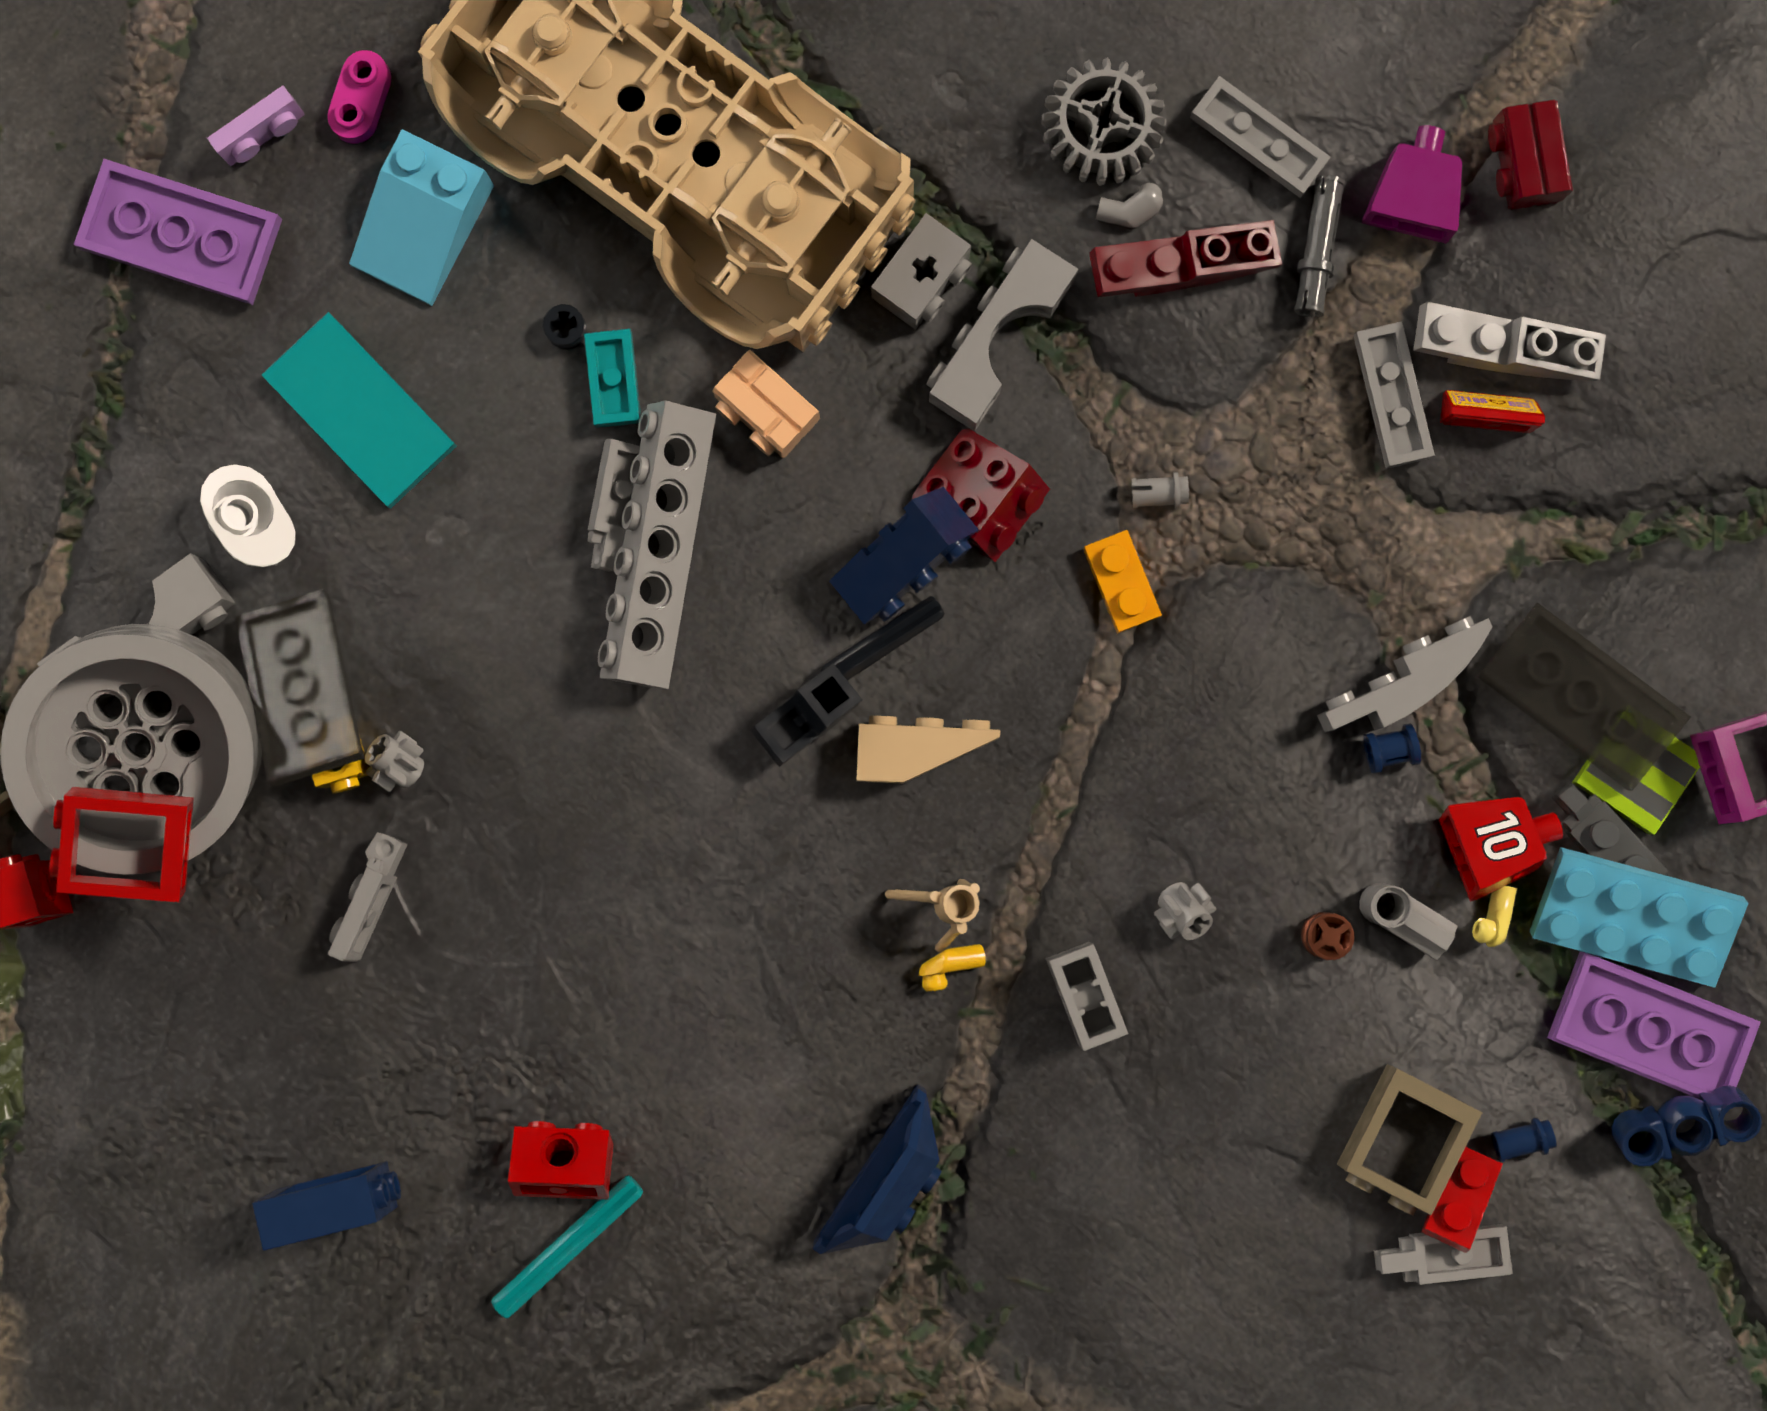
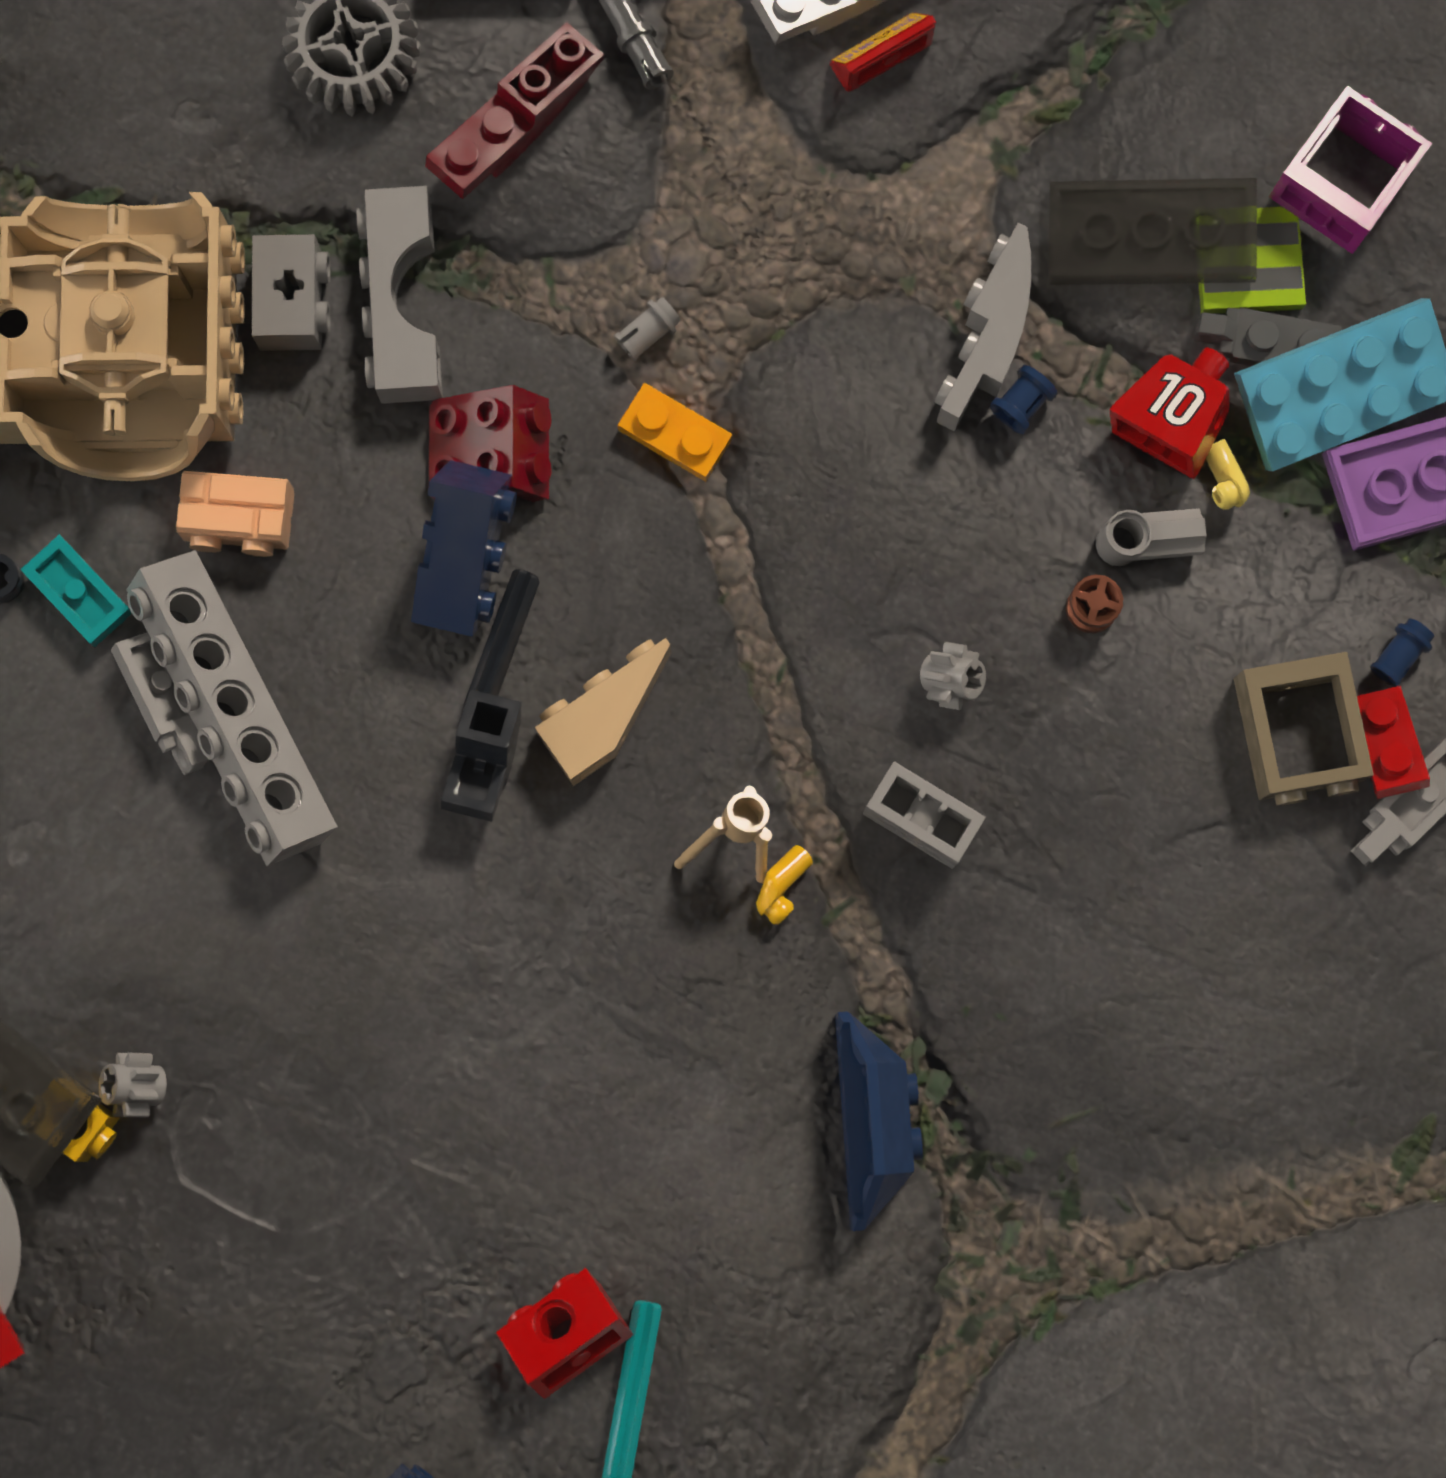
camera: 45 degrees left, 5 degrees down
light grey hinge [327,832,408,962] -> none
light grey arm [1095,183,1163,228] -> none
light grey plate [1353,321,1435,469] -> none

